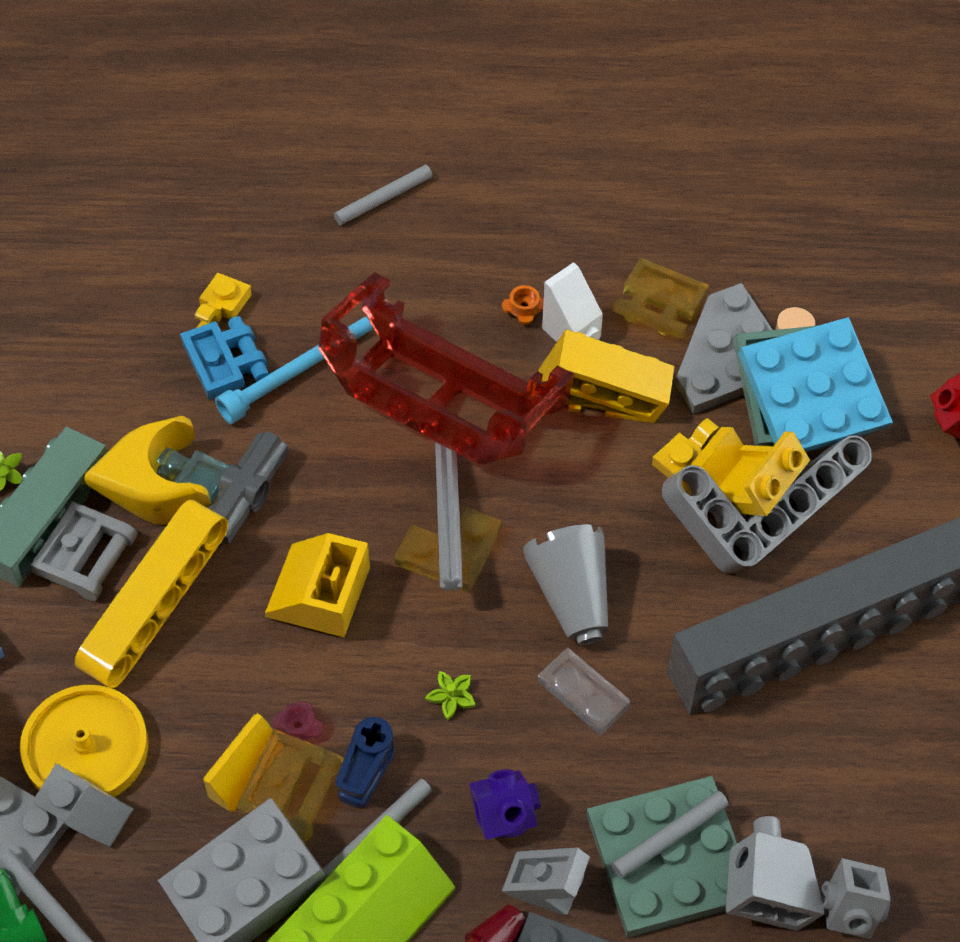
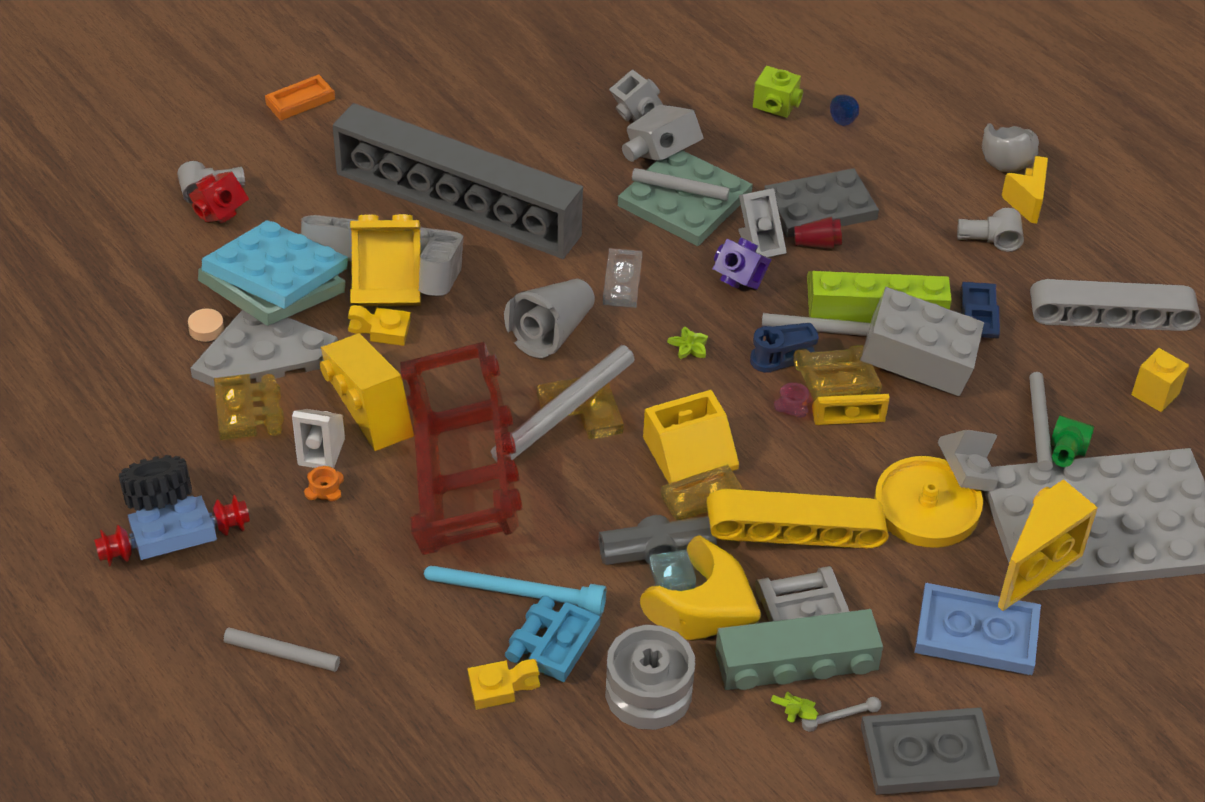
camera: 130 degrees left, 10 degrees down
none -> medium blue plate [94,495,250,567]
none -> black tyre [119,455,192,511]
none -> light grey wheel [605,625,695,730]
none -> clear yellow plate [661,464,744,521]

